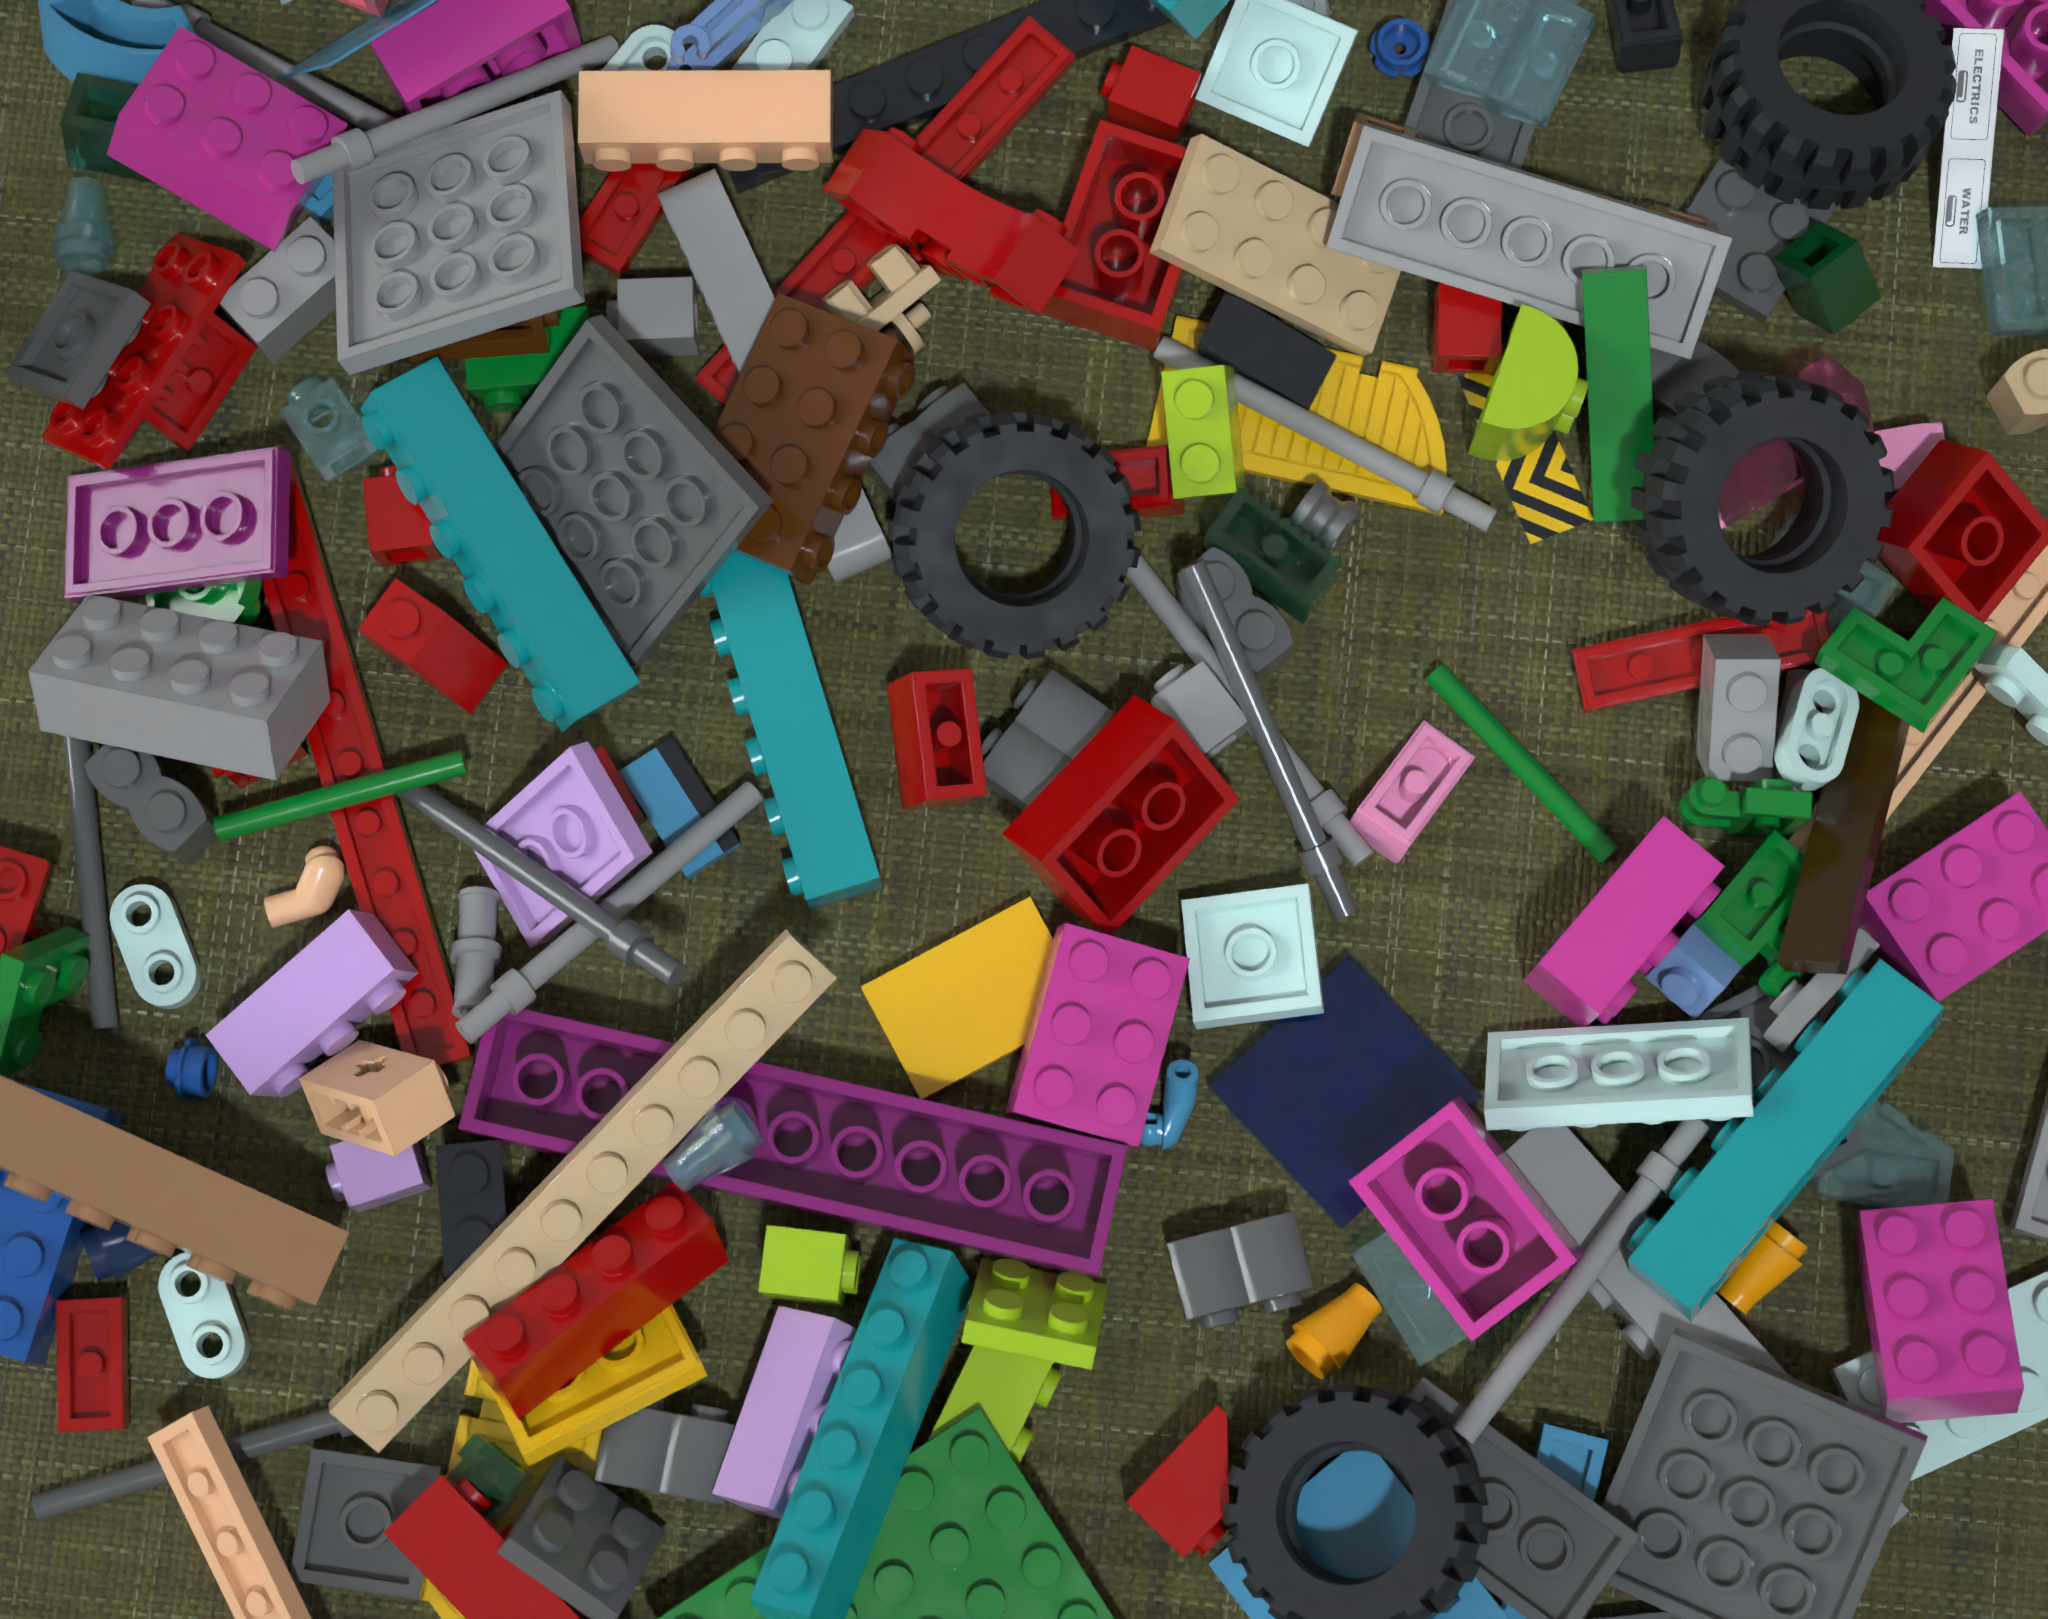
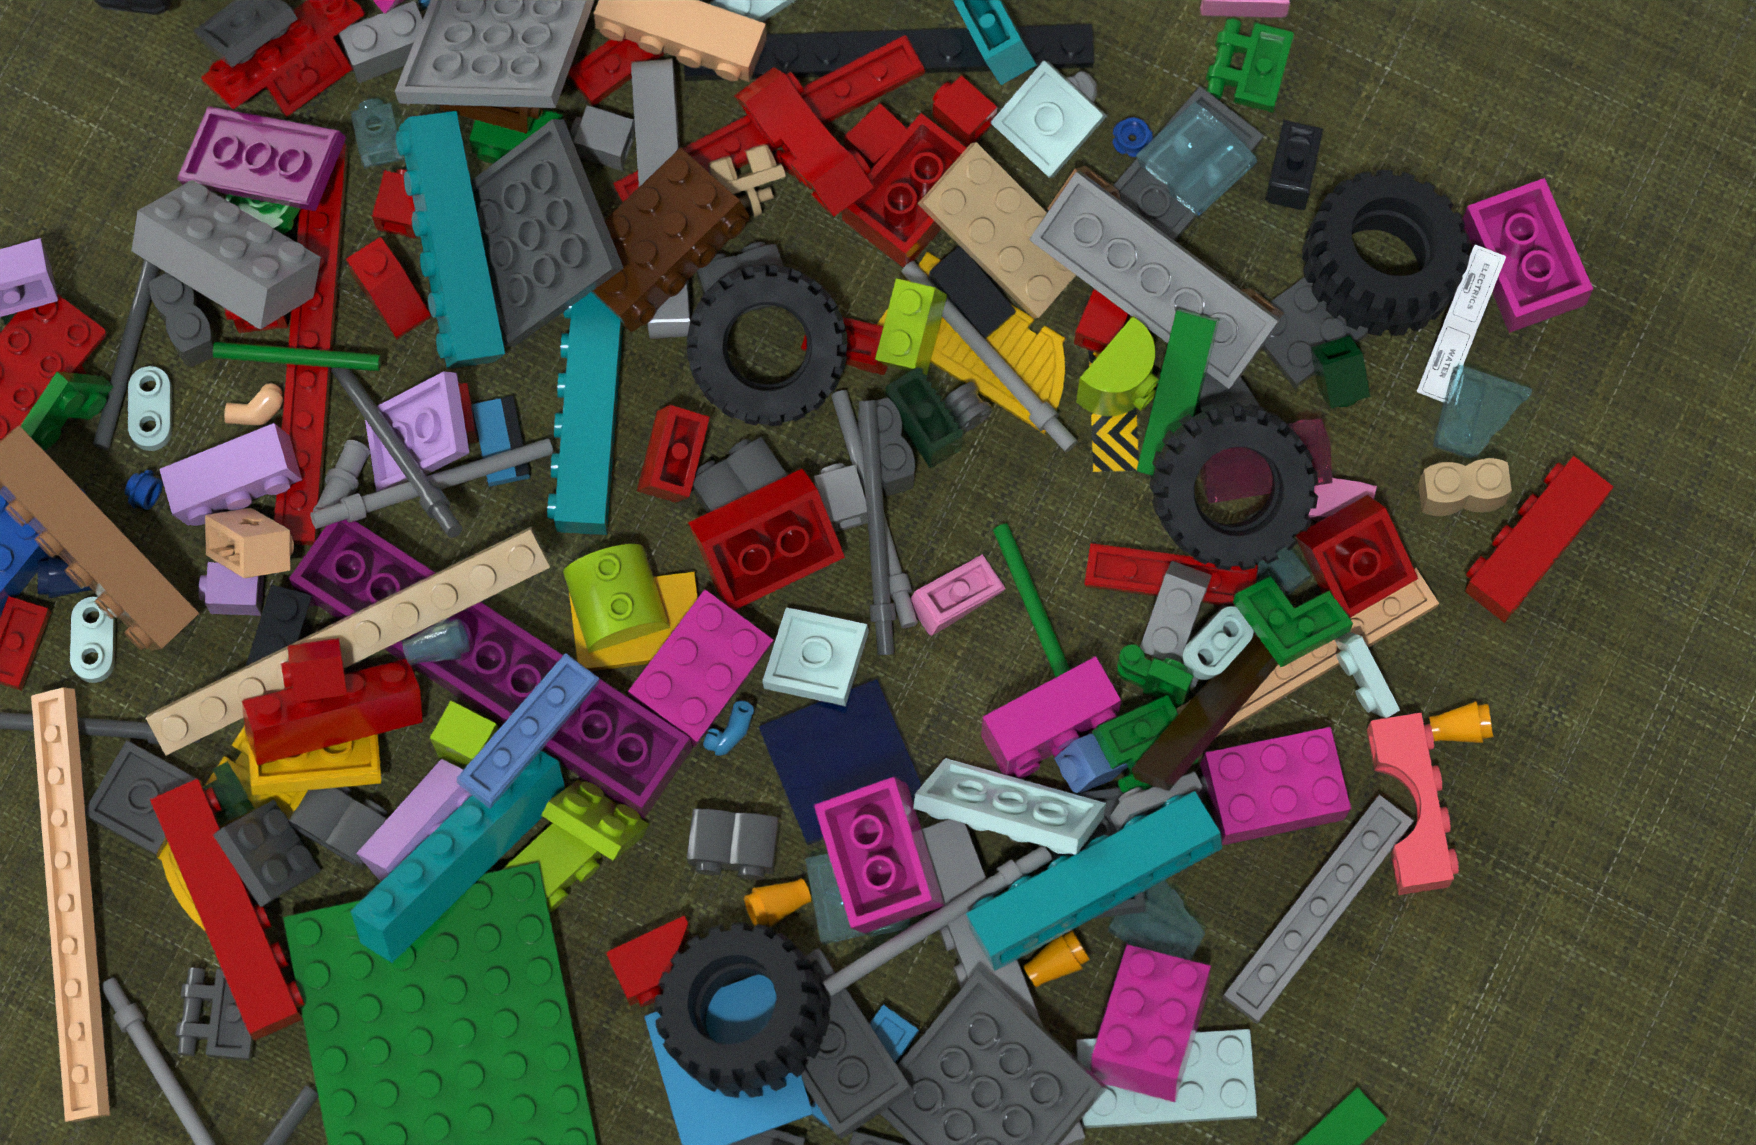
camera: 20 degrees right, 5 degrees down
none -> red brick [281,638,347,703]
none -> medium blue tile [457,653,599,809]
none -> lime brick [563,544,670,653]
none -> red brick [845,103,907,169]

